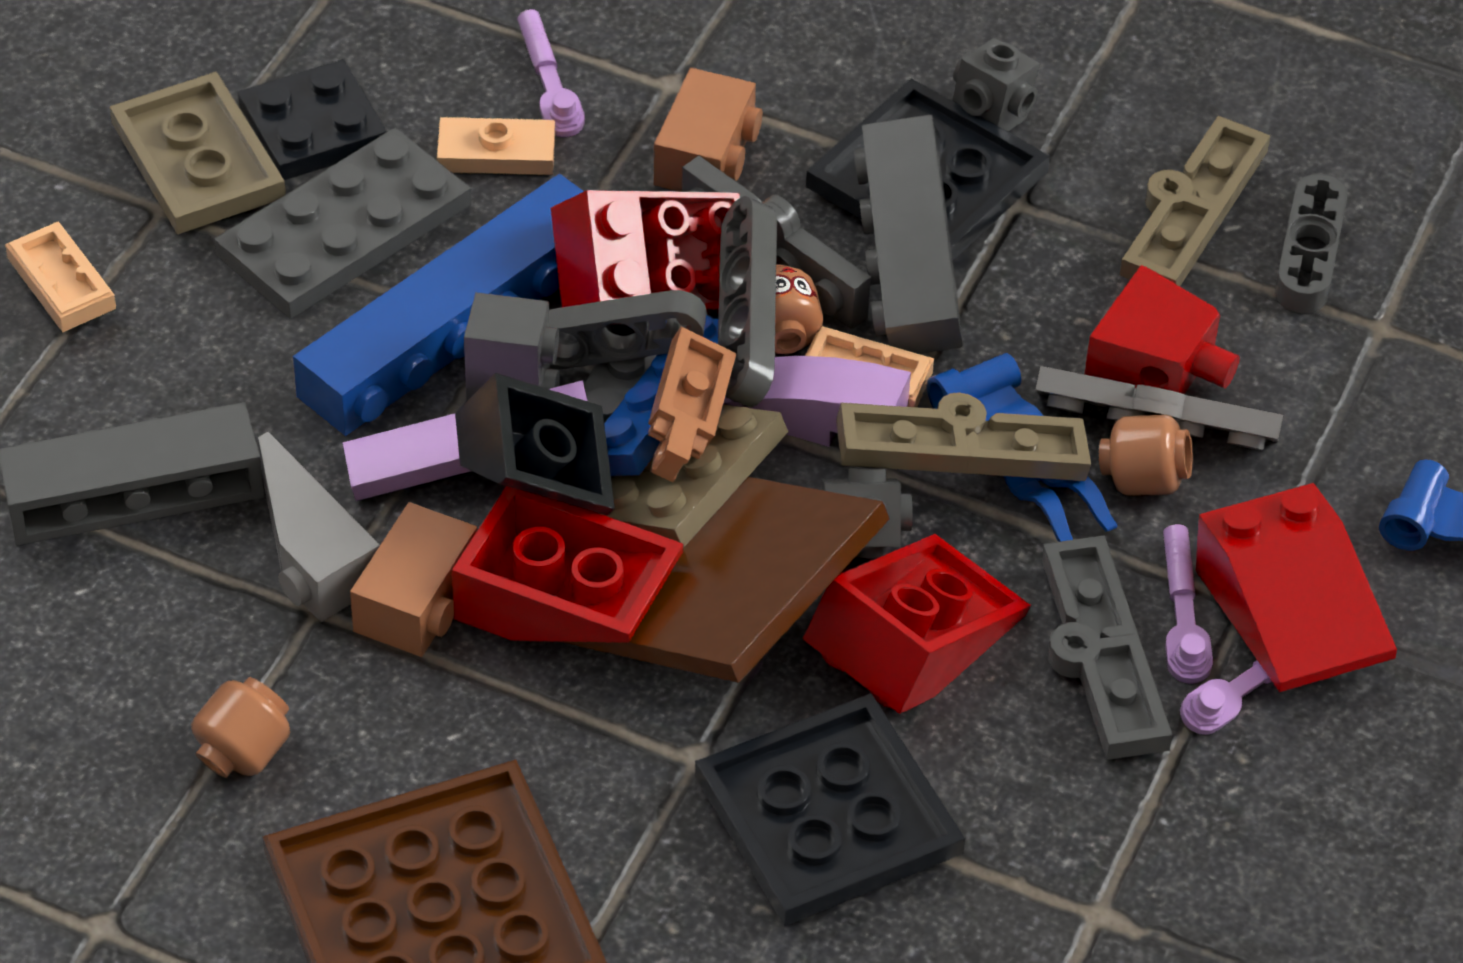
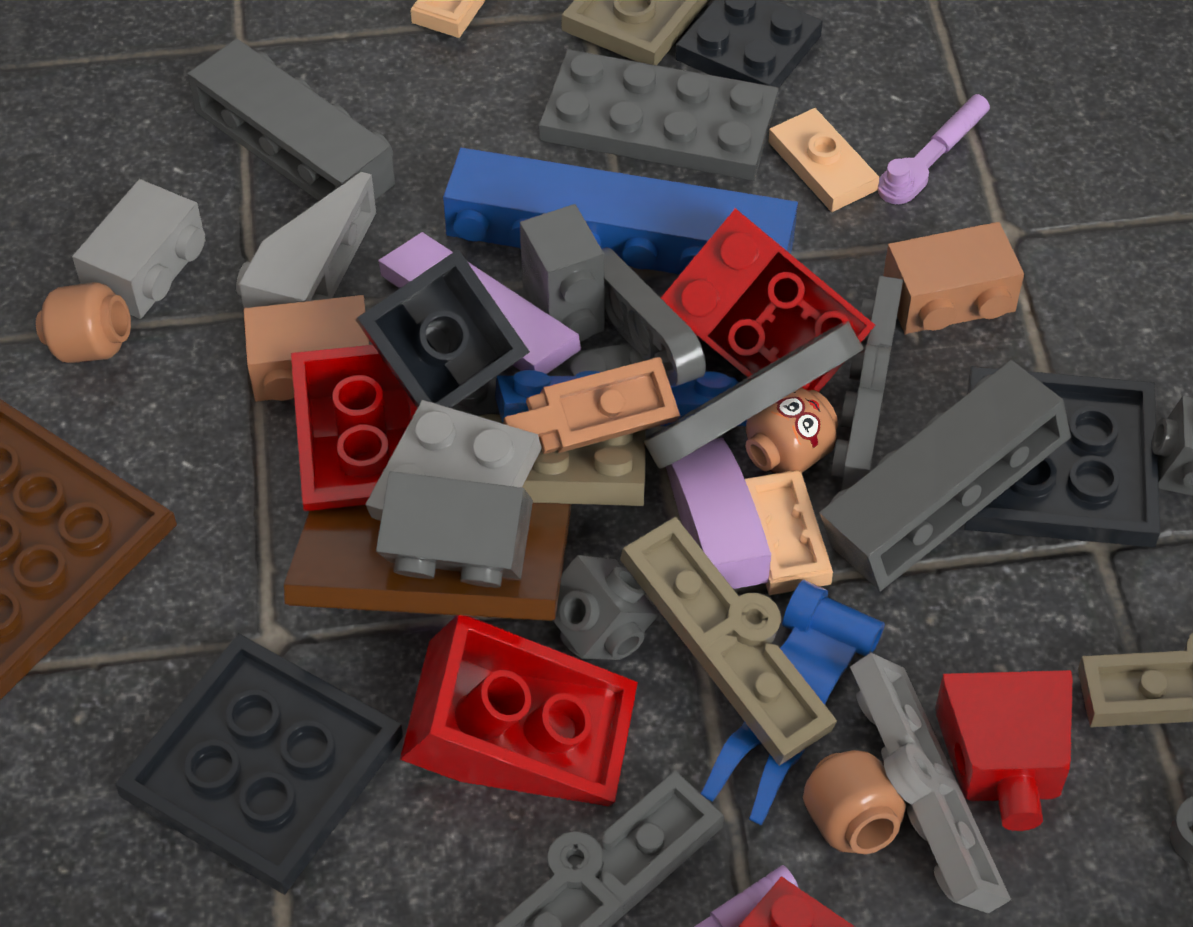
camera: 60 degrees right, 5 degrees up
none -> light grey brick [72,179,206,319]
none -> light grey plate [365,400,542,521]
none -> dark grey brick [376,471,533,588]

